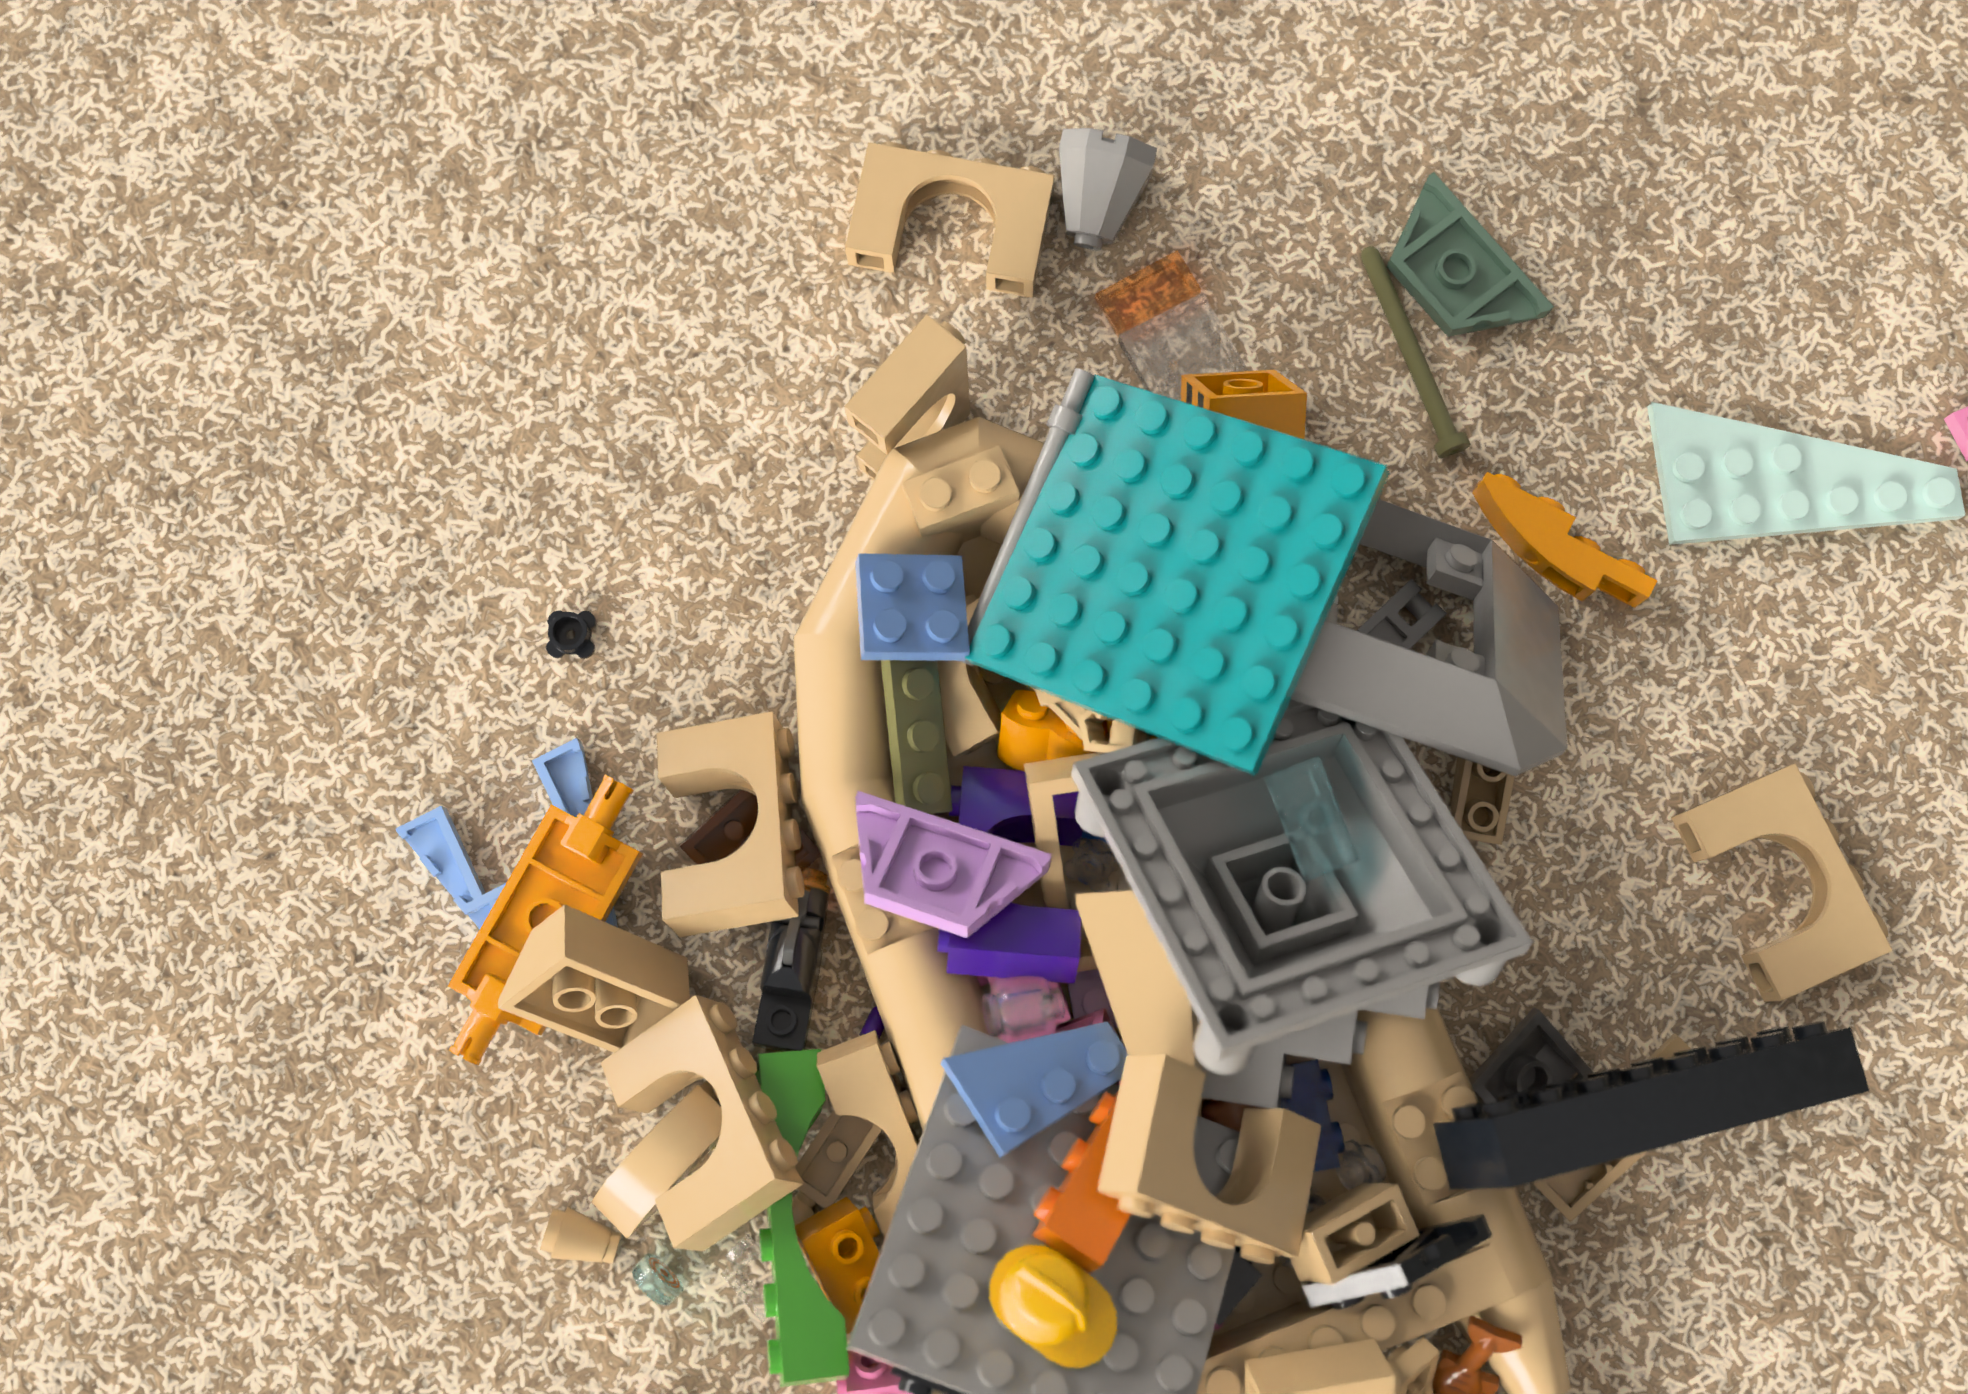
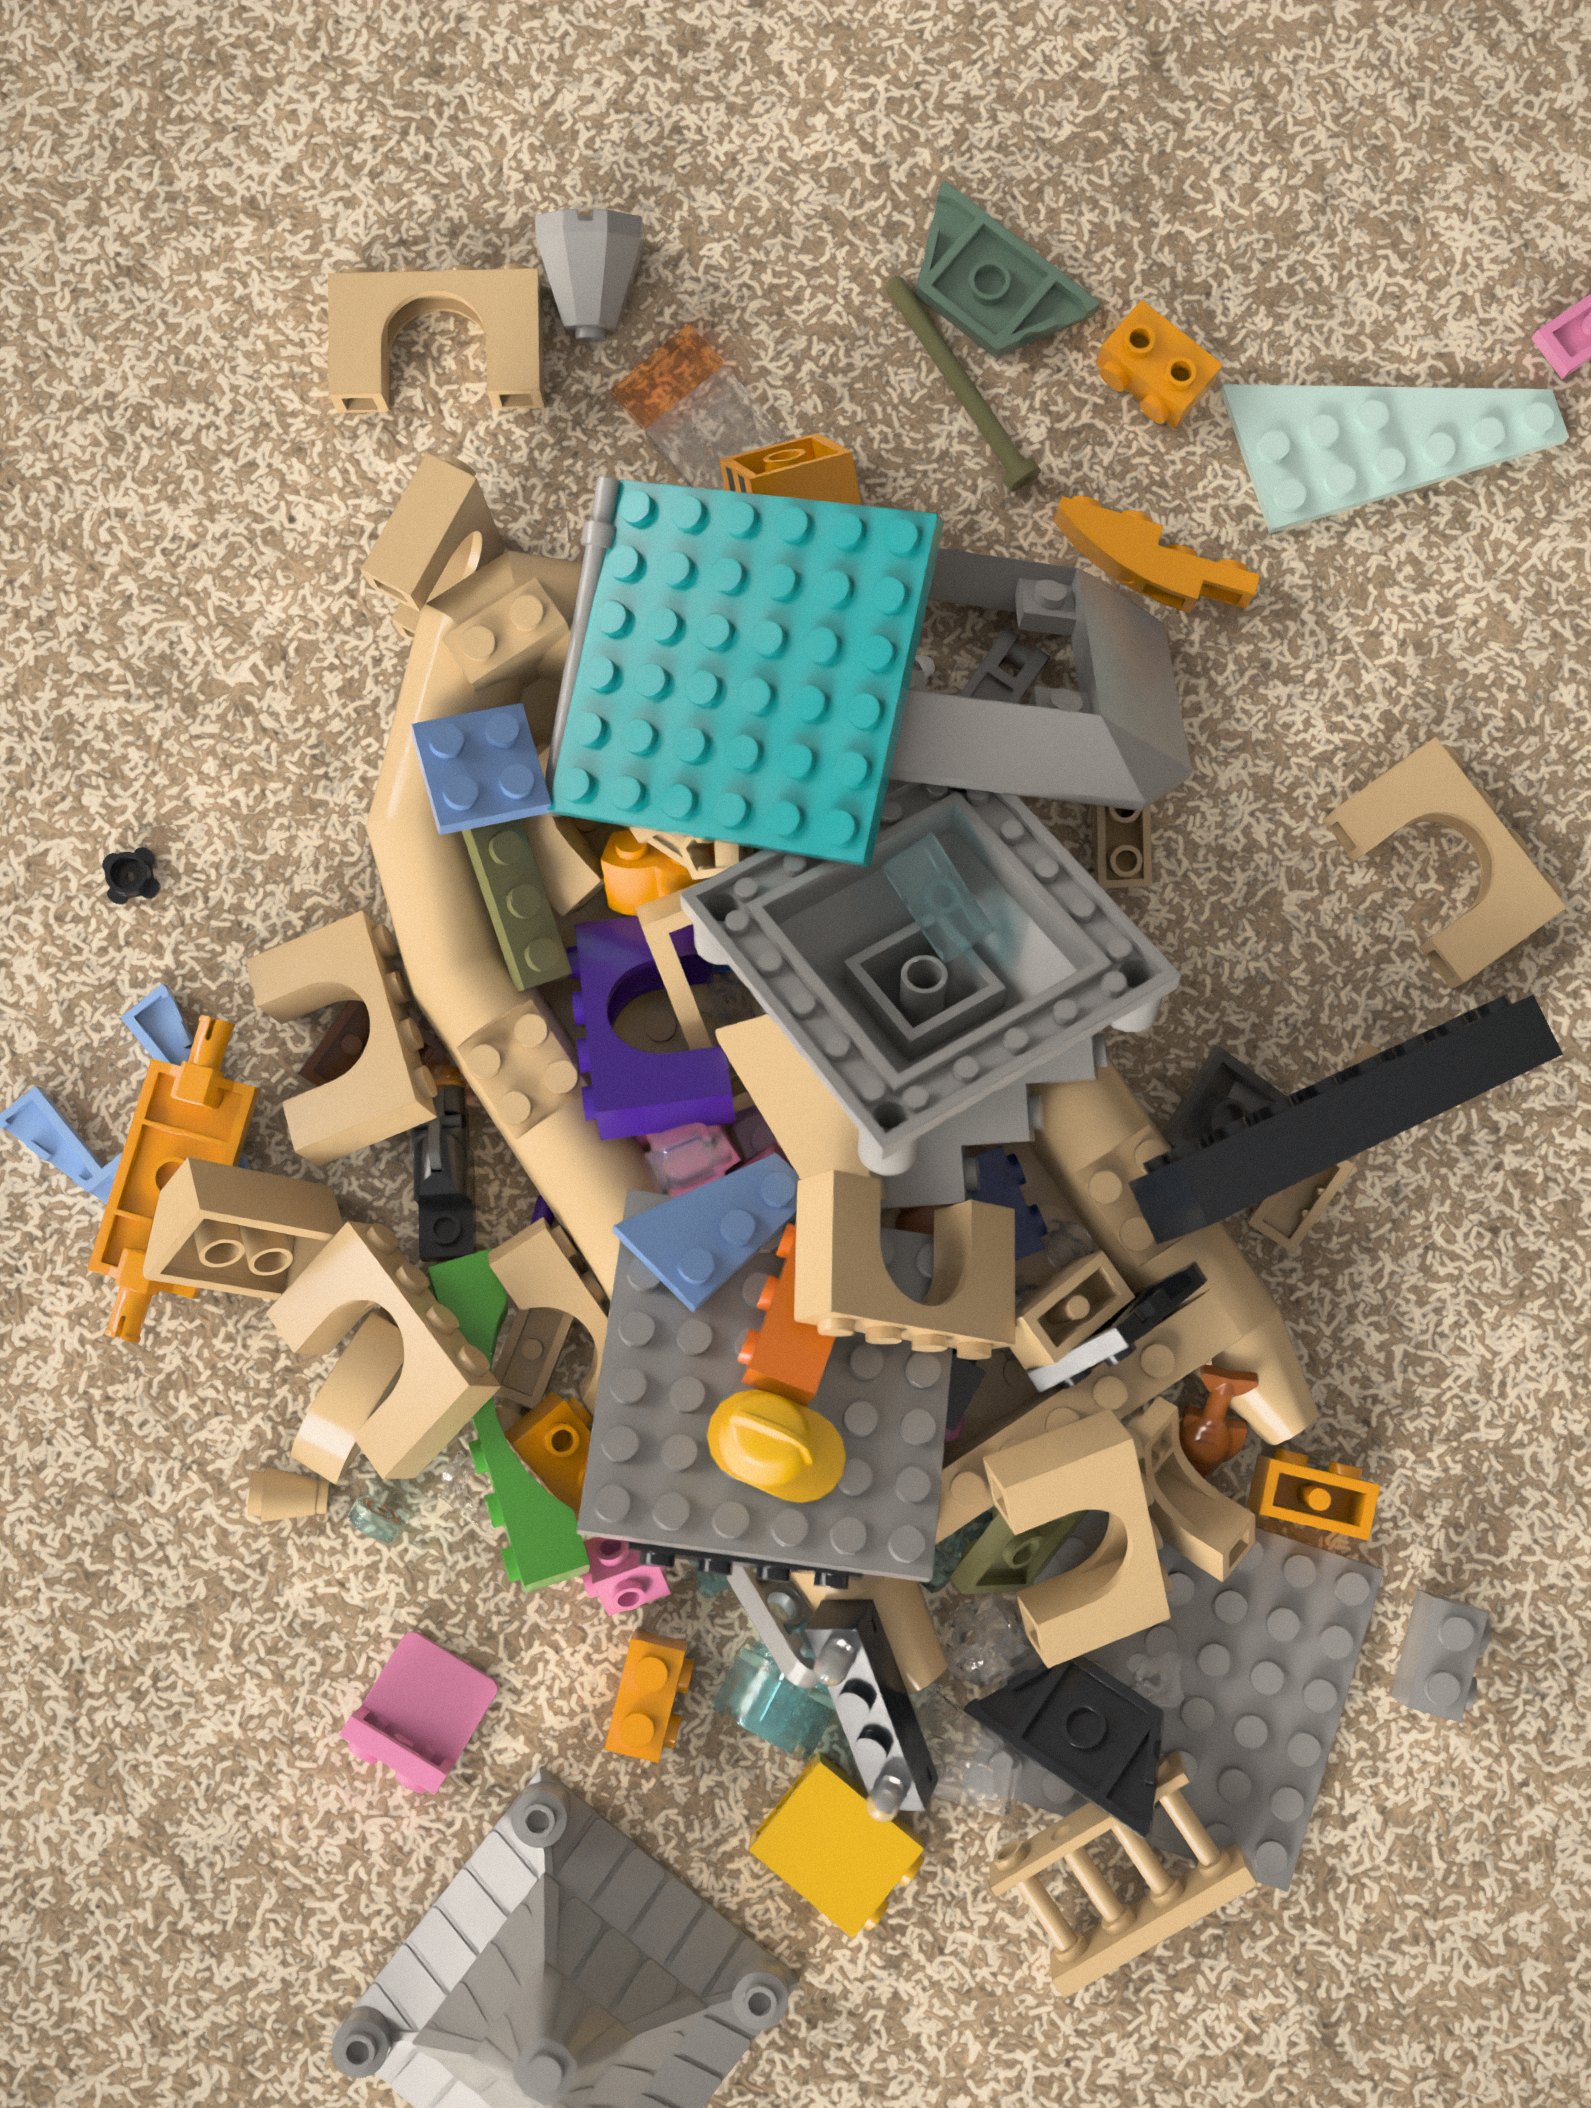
camera: 15 degrees left, 5 degrees up
lavender wing [855,791,1052,938] -> none
none -> light orange brick [1095,299,1223,429]

